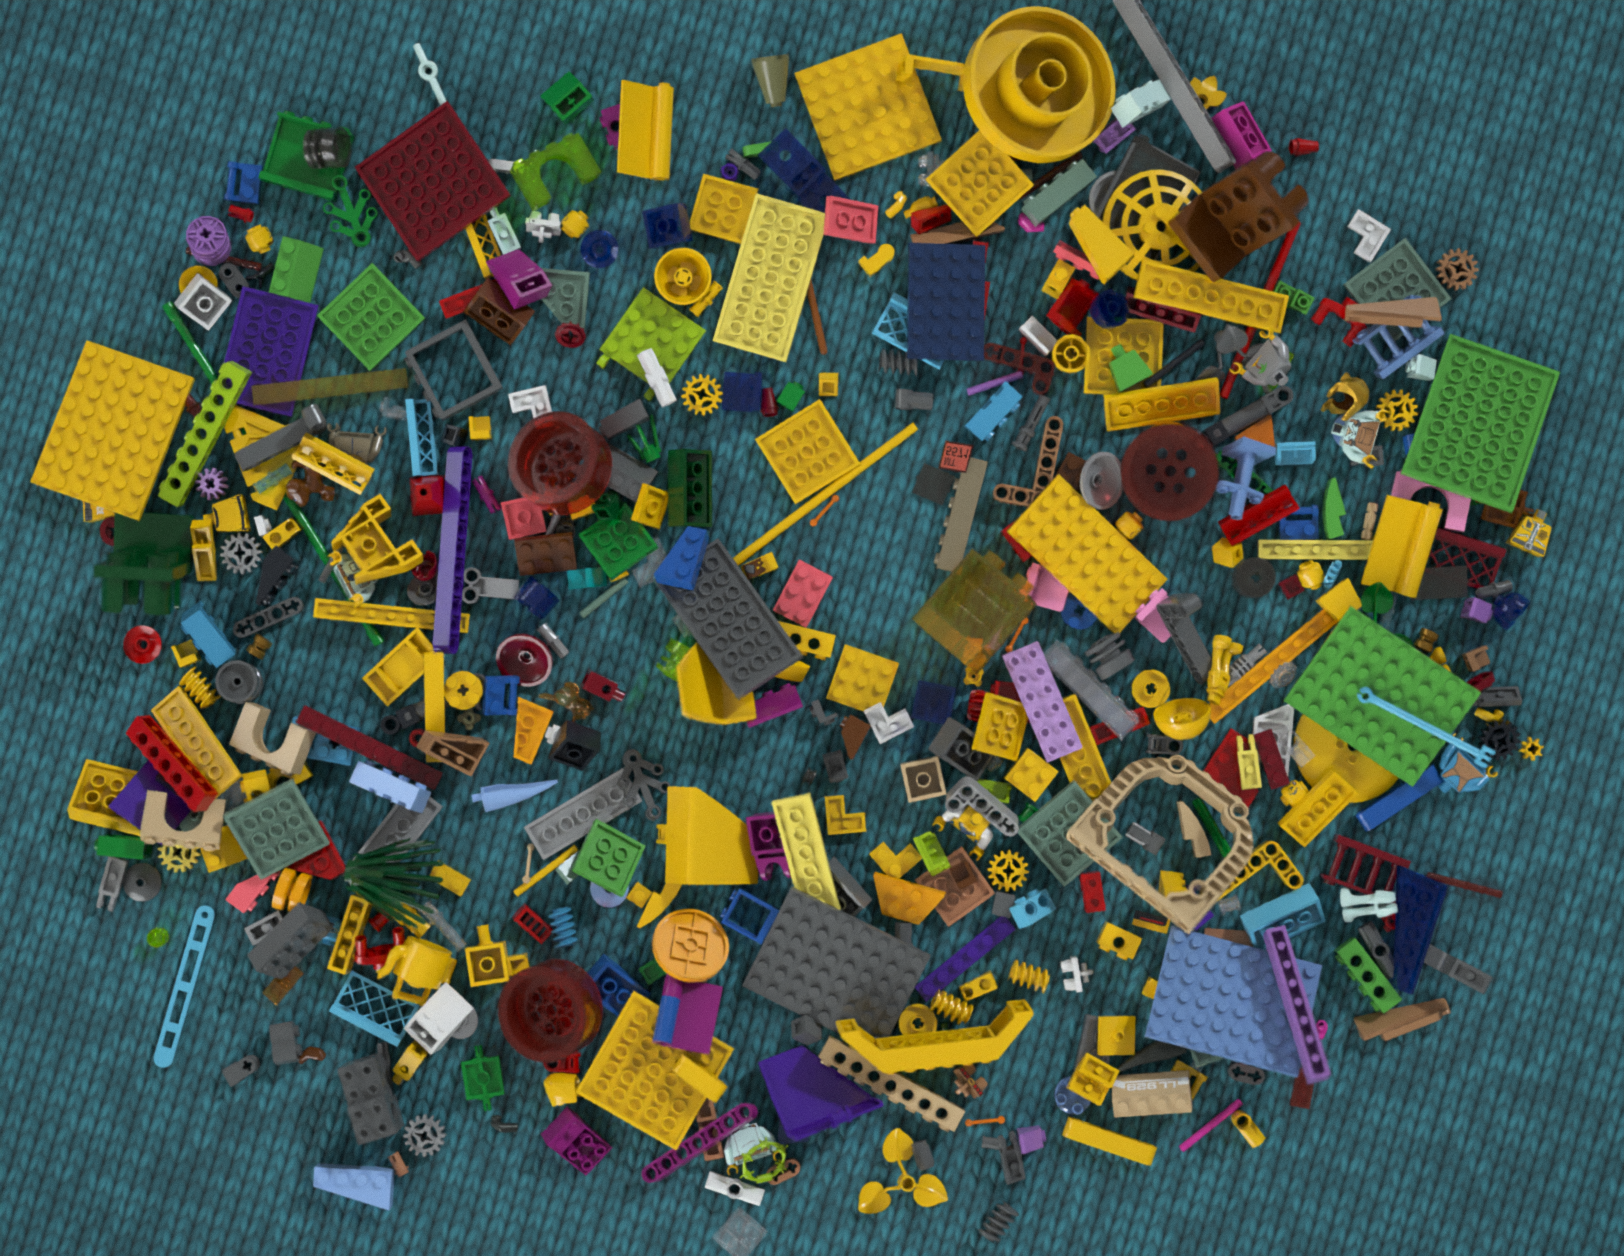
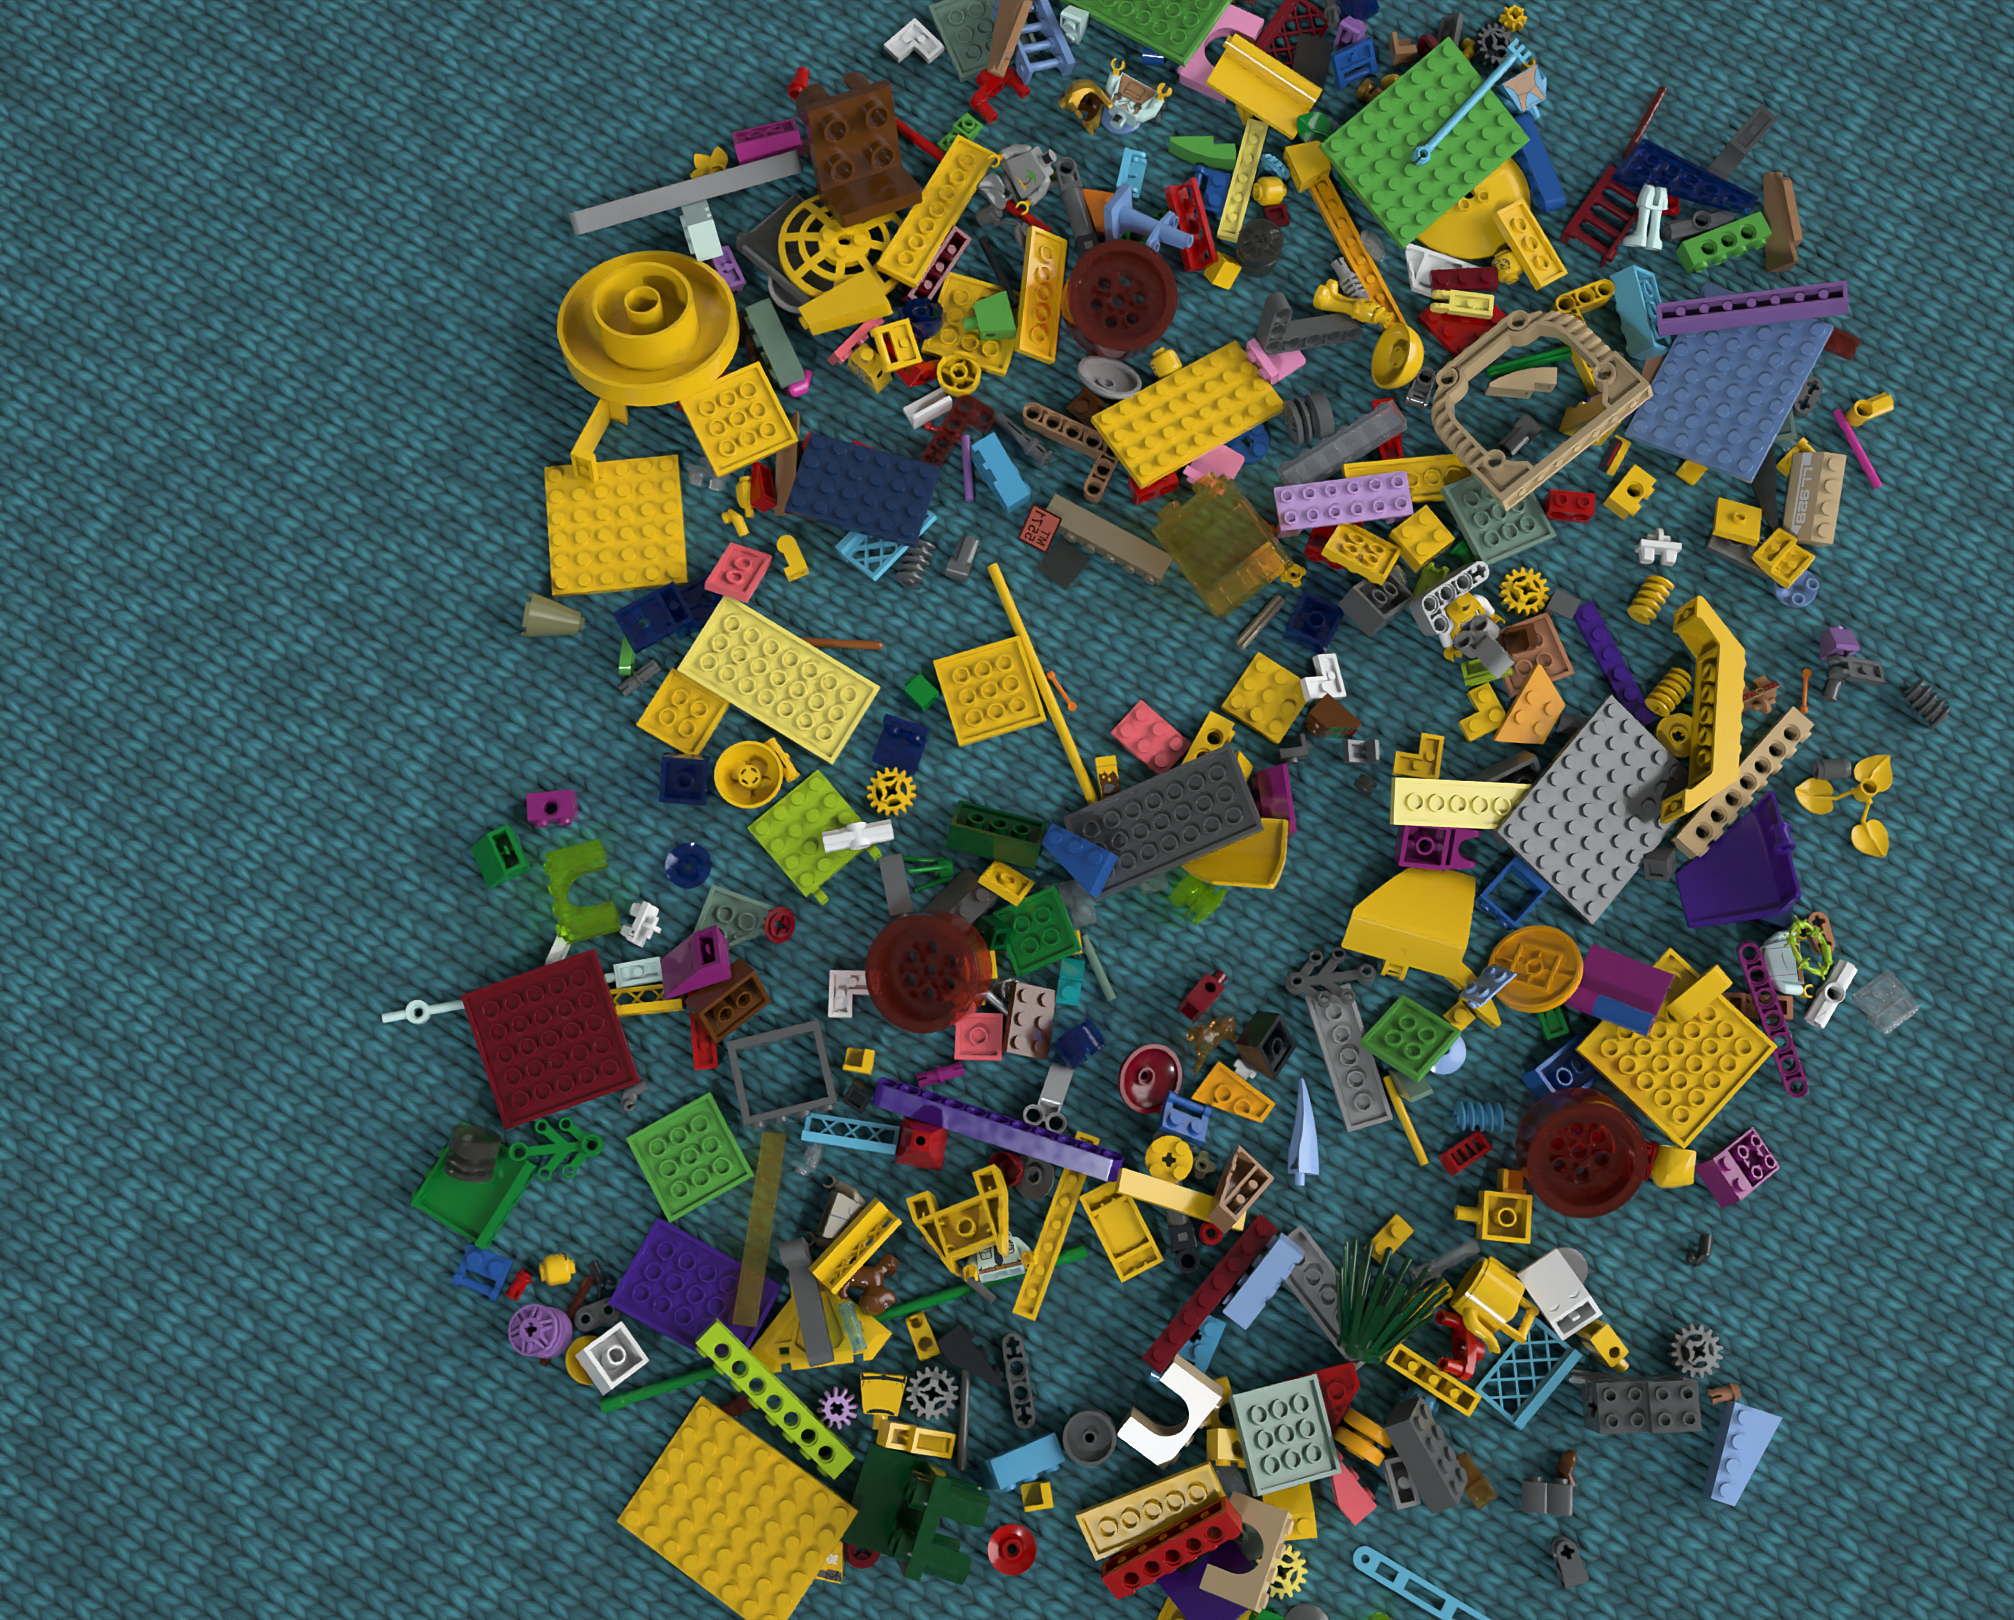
camera: 75 degrees left, 10 degrees down
yellow piece [179,667,221,709] -> none
pearl gold wheel [246,634,273,660] -> none
white plate [254,515,271,537] -> none
bright green slope [269,236,324,303] -> none
red bush [368,908,394,932] -> none
green plate [461,1045,505,1111] -> none
tan hinge [522,844,535,884] -> none
light grey axle [537,623,569,658] -> none
yellow head [561,210,589,239] -> none
yellow door [617,80,674,181] -> none
dark purple plate [720,163,739,181] -> none
dark red cone [760,388,779,417] -> none
yellow slope [819,373,838,396] -> none
tan brick [900,756,946,803] -> none
yellow leg [959,970,998,1001] -> none
red gear [967,690,988,722] -> none
medium azure brick [1009,888,1056,929] -> none
yellow beam [1062,1116,1157,1166] -> none
yellow plate [1131,670,1170,708] -> none
clear piece [1279,730,1316,767] -> none
tan axle [1361,503,1378,540] -> none
yellow gear [1375,390,1418,431] -> none
none -> yellow plate [869,318,922,374]
none -> dark grey bar [957,1370,971,1471]
none -> dark tan axle [1235,595,1285,650]
none -> blue plate [1330,36,1378,91]
none -> light grey piece [1454,615,1515,678]
none -> light blue hinge [1459,964,1517,1009]

